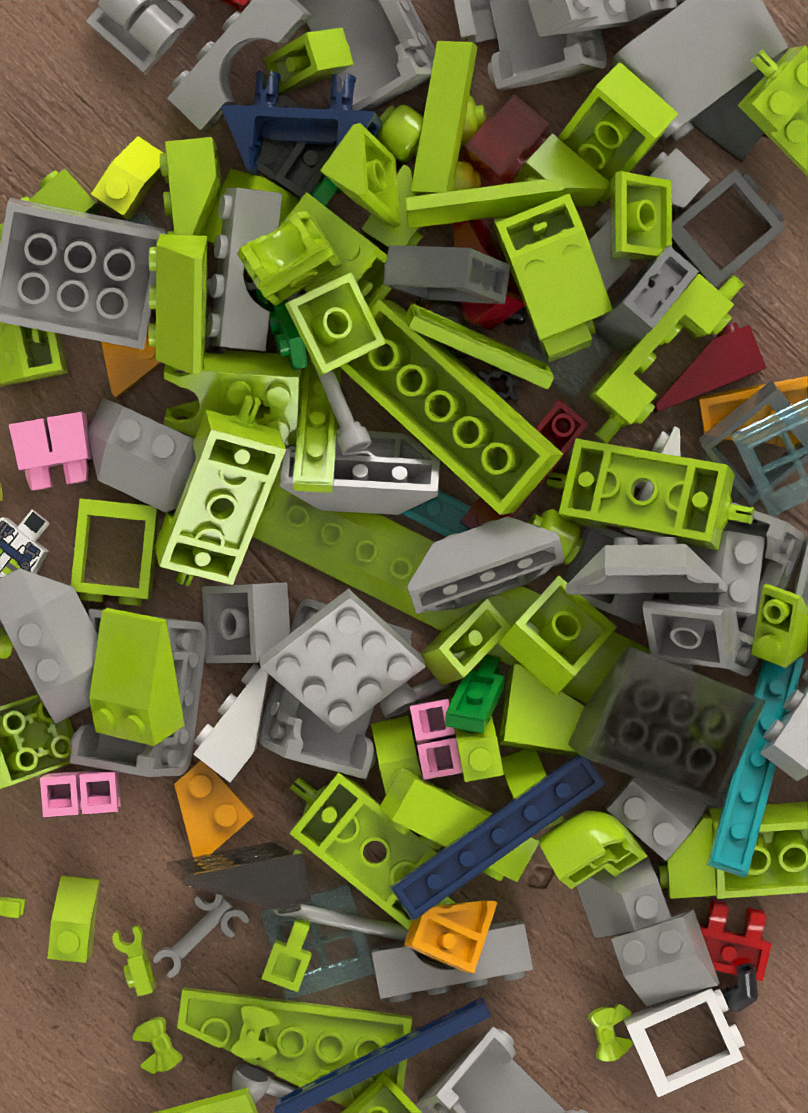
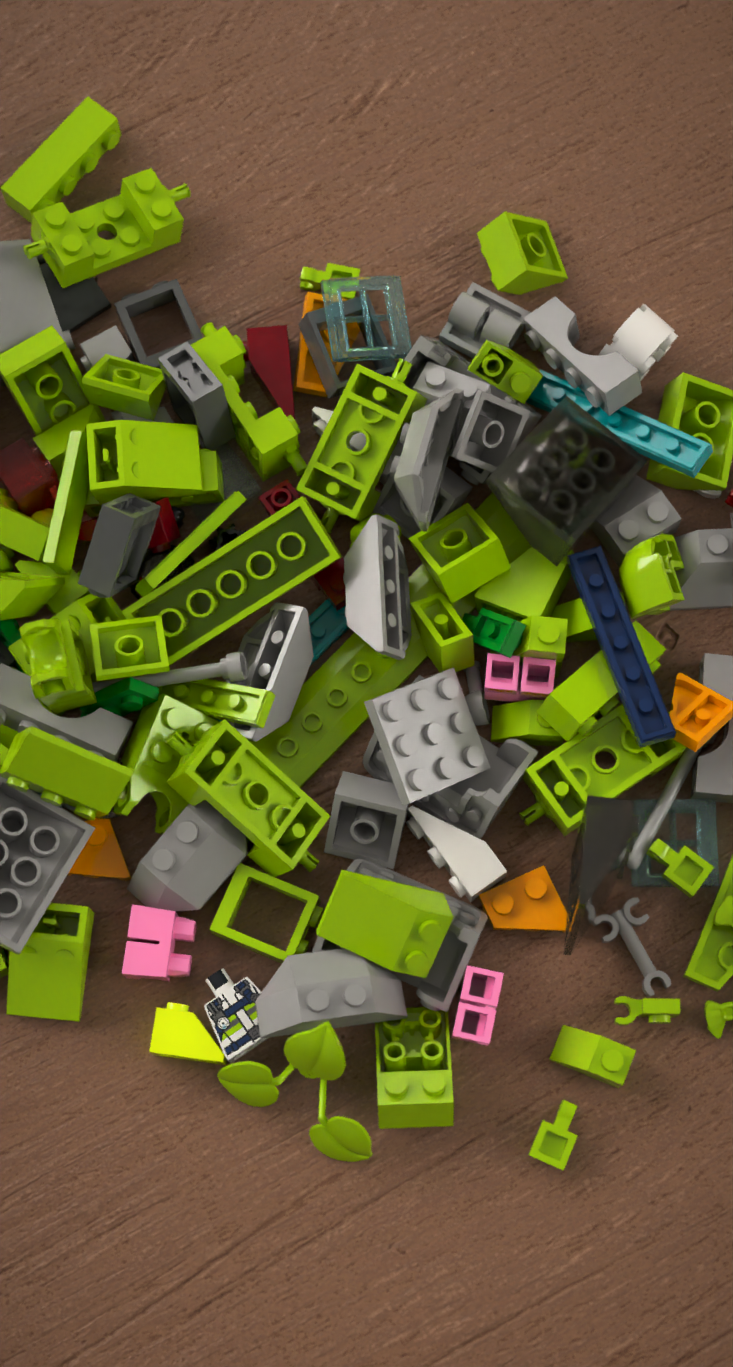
camera: 70 degrees left, 15 degrees down
lime slope [658,814,717,899] -> none

